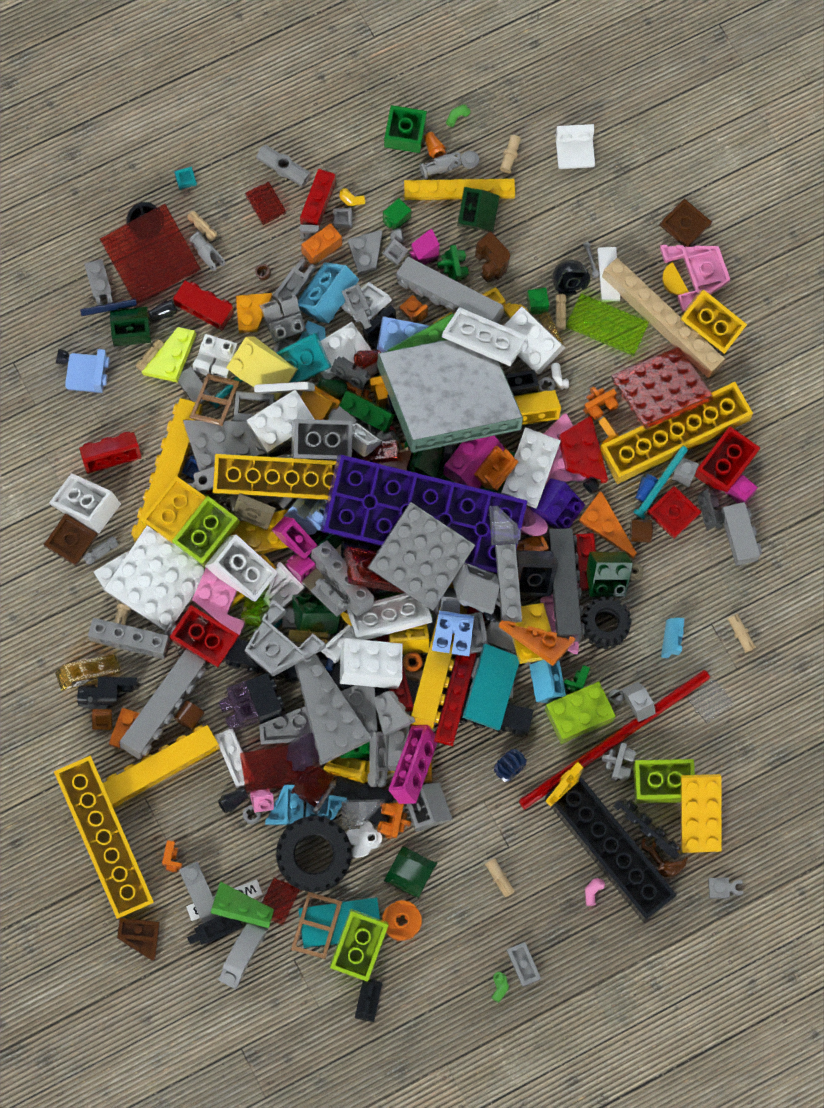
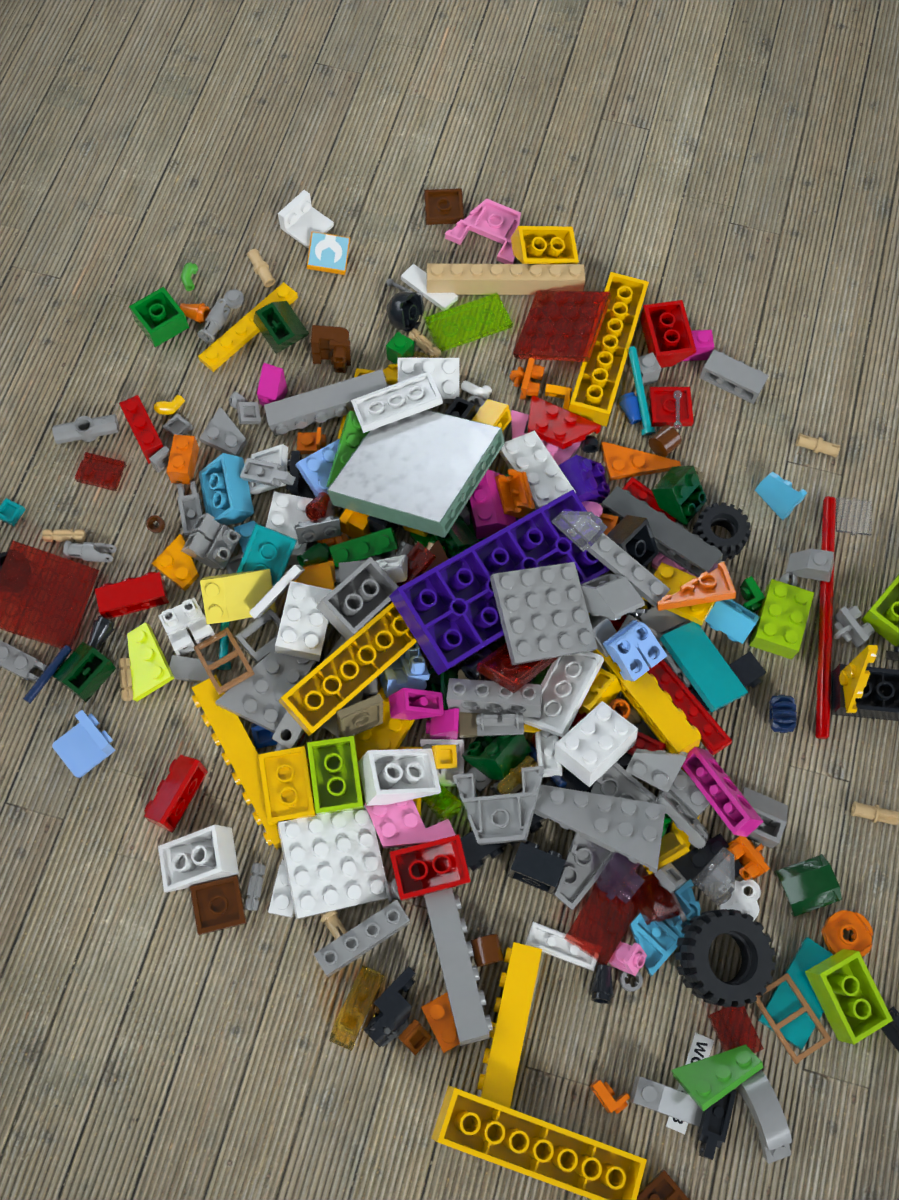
camera: 45 degrees left, 5 degrees down
black hinge [56,349,69,365] -> none
clear purple hips [219,681,259,730] -> none
green brick [383,198,412,230] -> none
green hips [437,245,469,281] -> none
yellow tile [662,262,689,295] -> none
dark grey hinge [698,489,724,531] -> none
none -> tile [307,231,350,275]
none -> yellow plate [431,745,458,769]
none -> light grey plate [654,863,687,893]
none -> clear light blue hinge [673,390,682,429]

